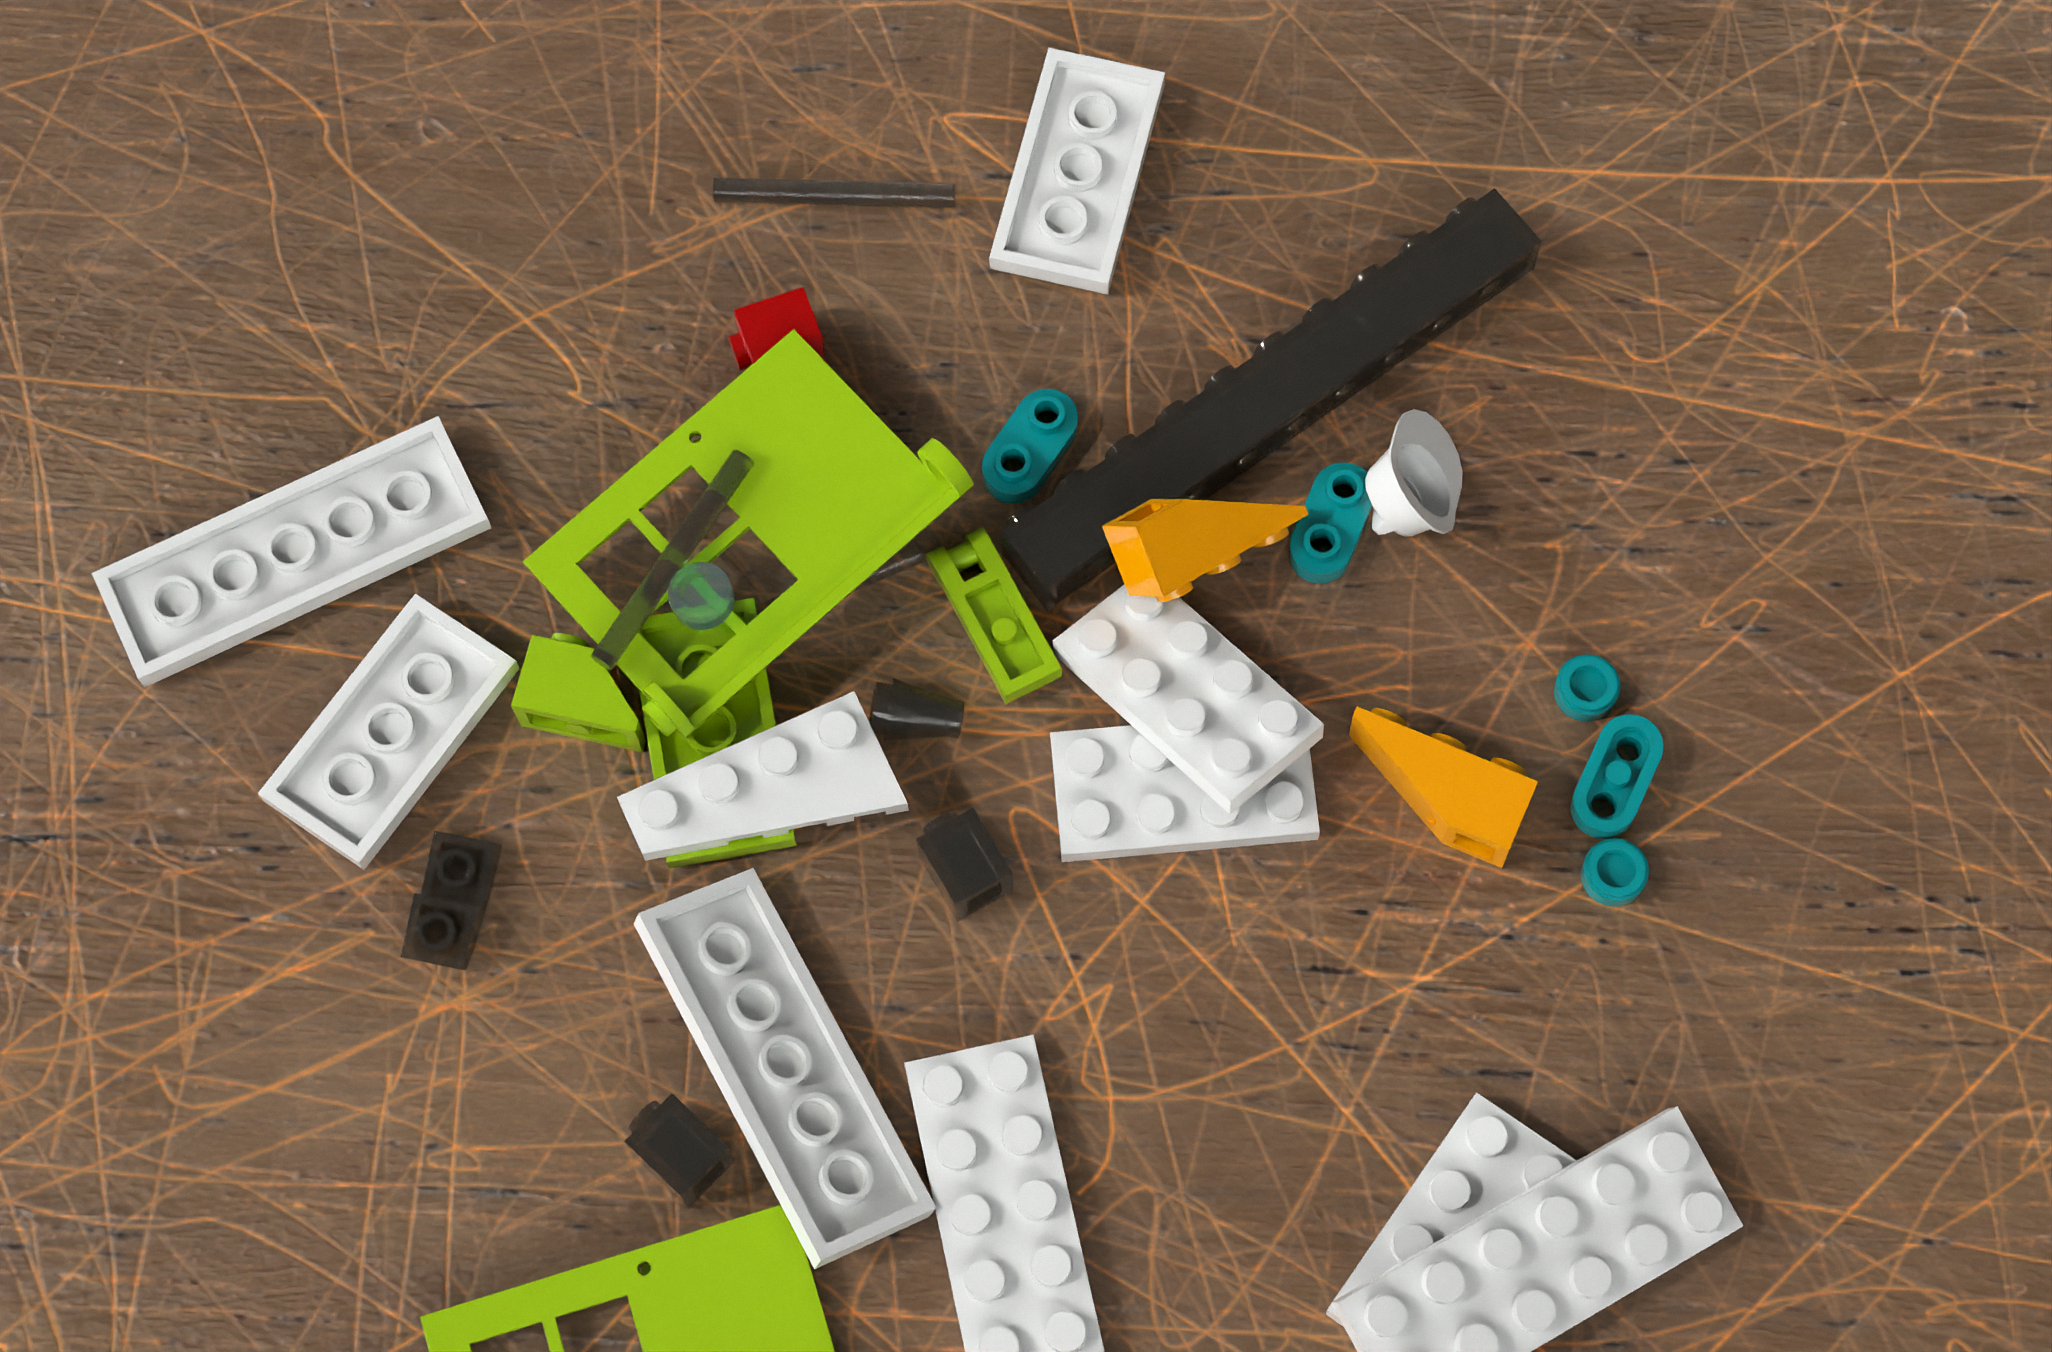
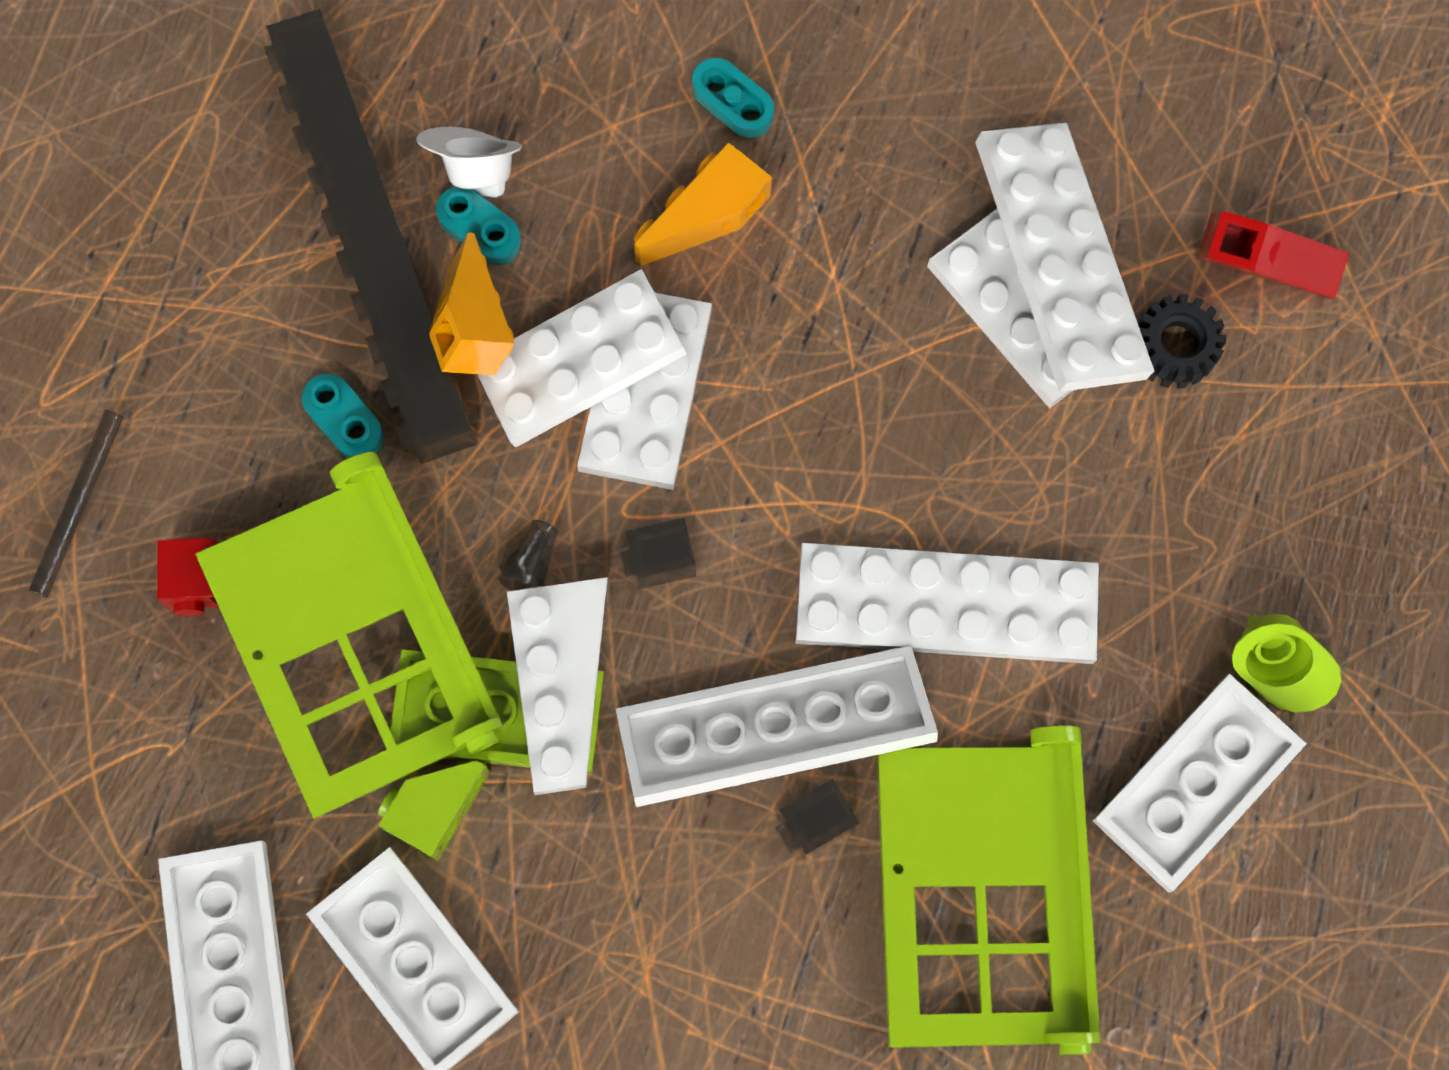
camera: 80 degrees left, 5 degrees up
clear smoke slope [400,831,502,970] -> none
clear smoke bar [591,449,754,670] -> none
clear light blue tile [668,562,735,630] -> none
lime plate [925,527,1062,705] -> none
white plate [989,48,1165,295] -> none
teal tile [1554,654,1621,722] -> none
teal tile [1581,838,1649,907] -> none

